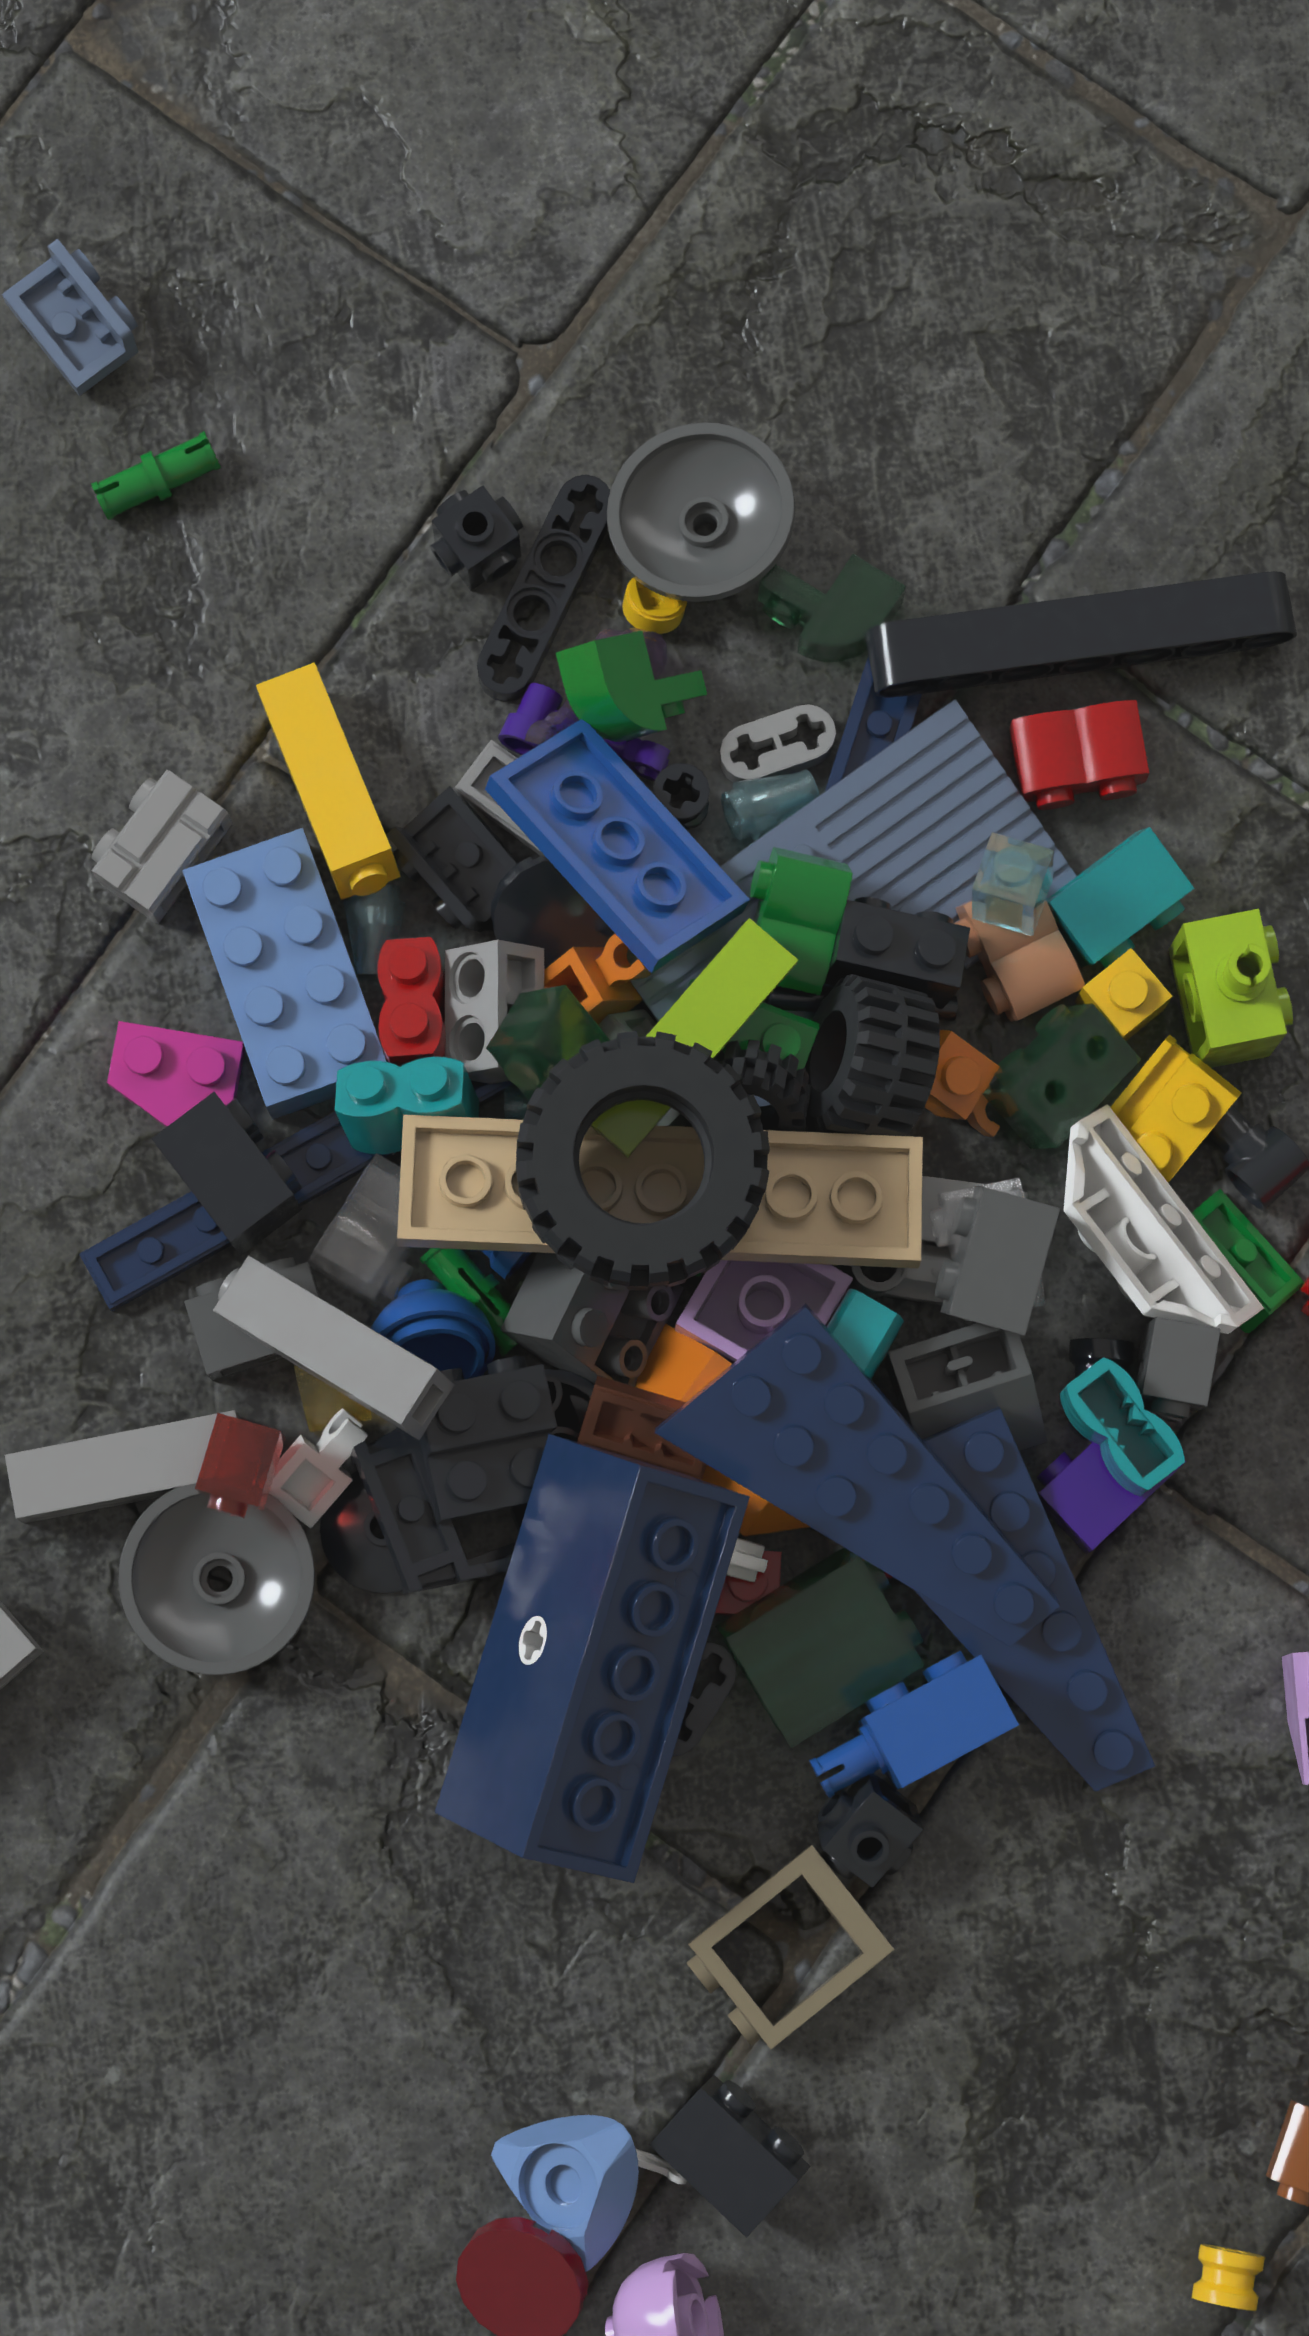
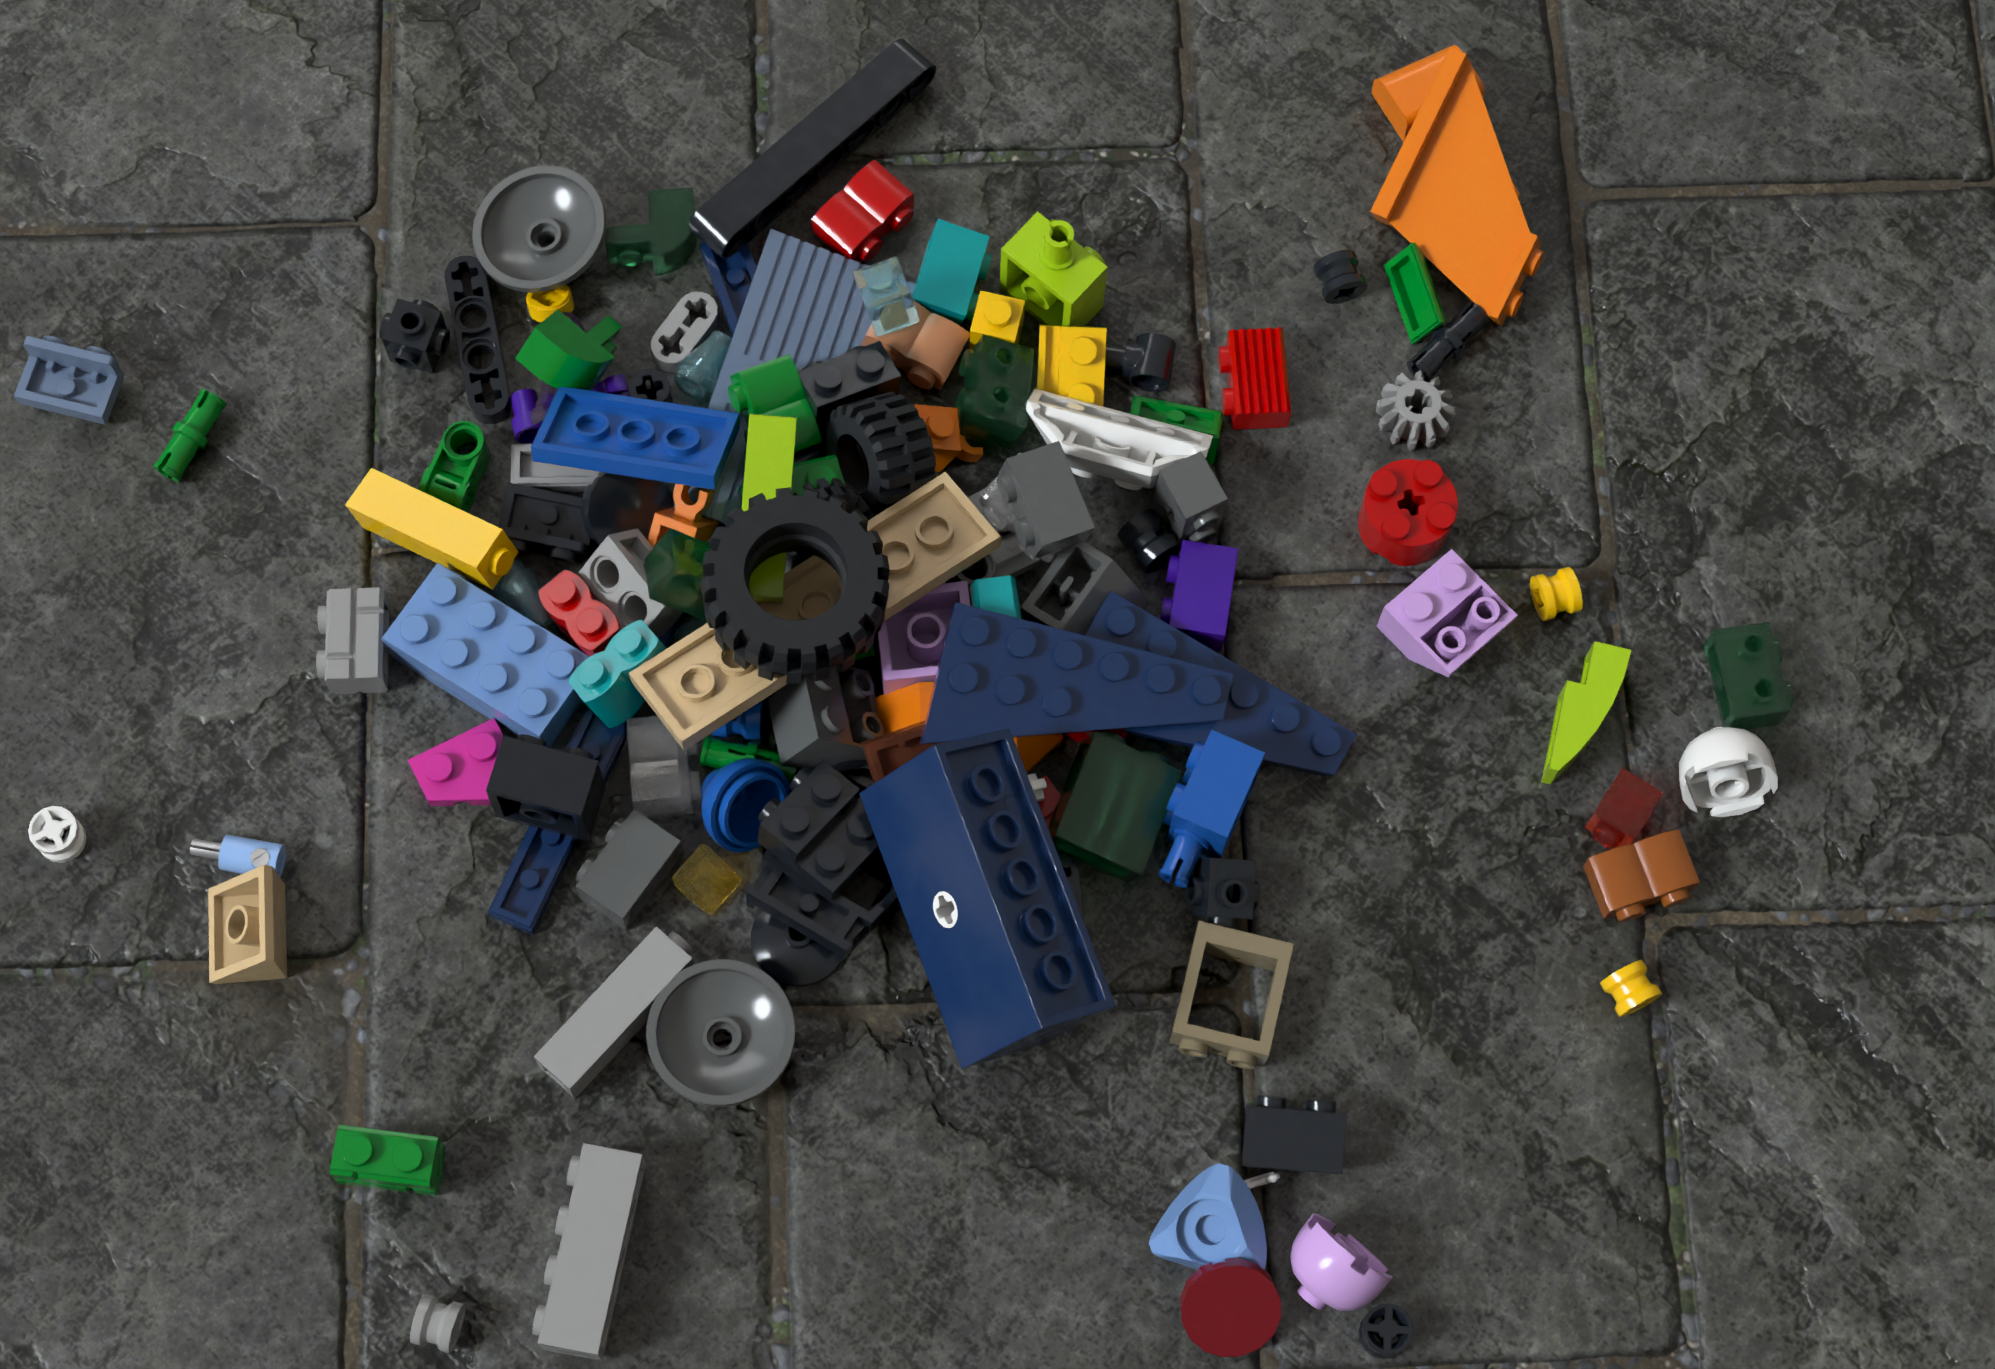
camera: 40 degrees left, 10 degrees down
clear red brick [195,1413,286,1519] -> none
light grey brick [213,1255,454,1440] -> none
white plate [259,1408,368,1528] -> none
teal brick [1060,1357,1185,1497] -> none
none -> green piece [418,421,491,513]

